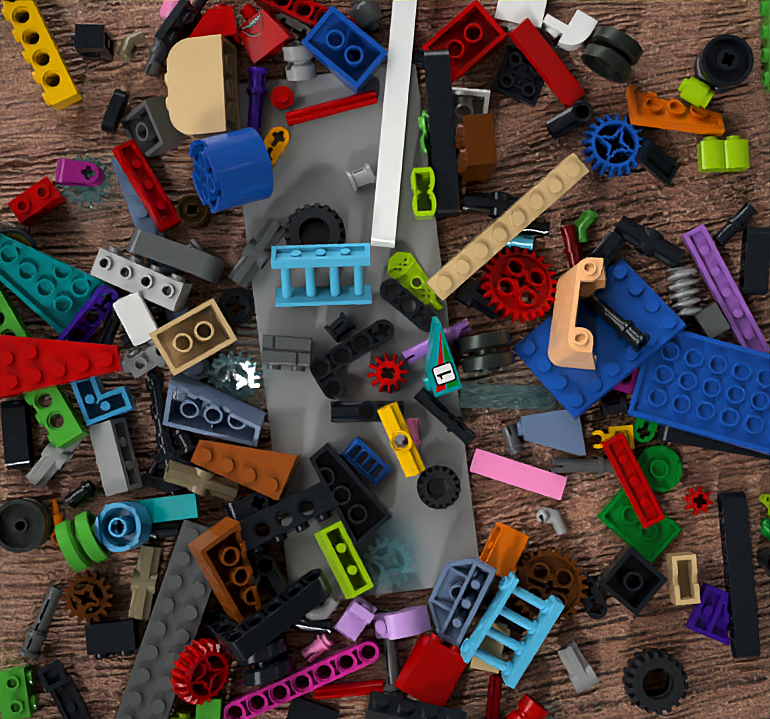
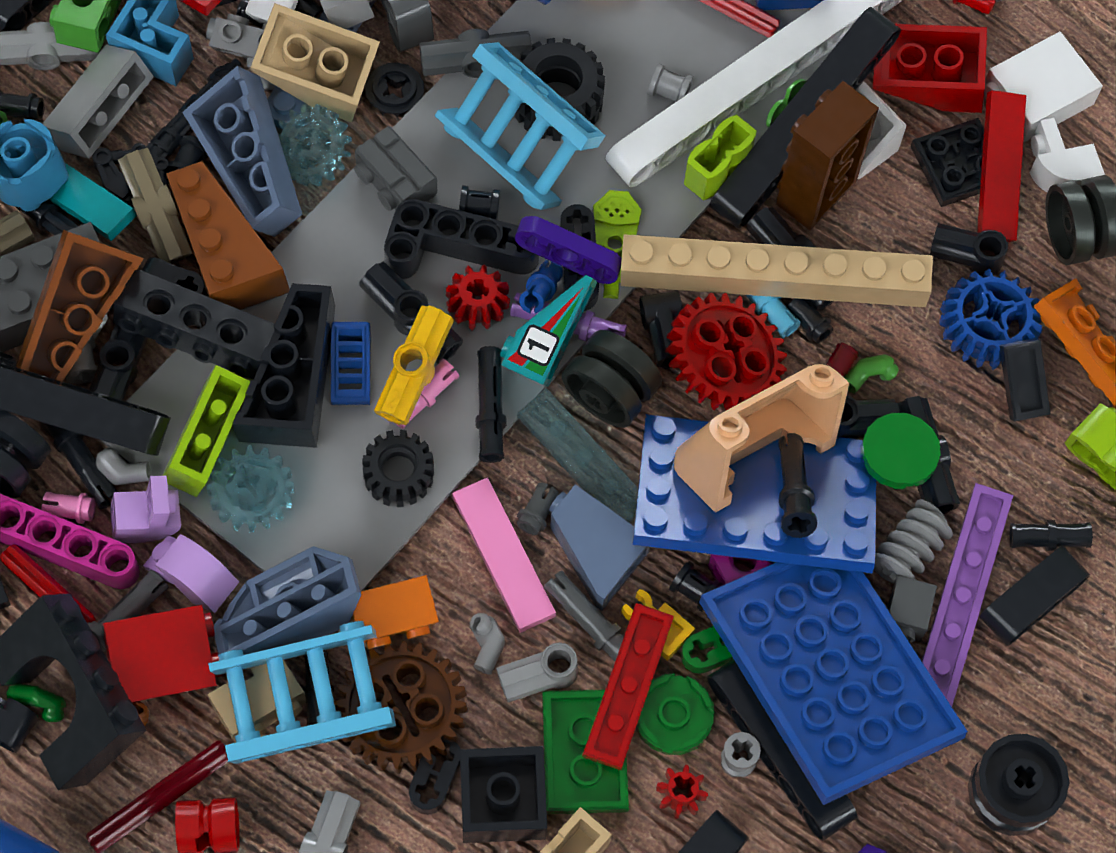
camera: 45 degrees right, 20 degrees down
none -> light grey piece [496,642,578,703]
none -> dark purple beam [515,216,622,284]
none -> blue pin [519,260,563,313]
none -> light grey bush [721,732,761,778]
none -> green tile [861,413,941,489]

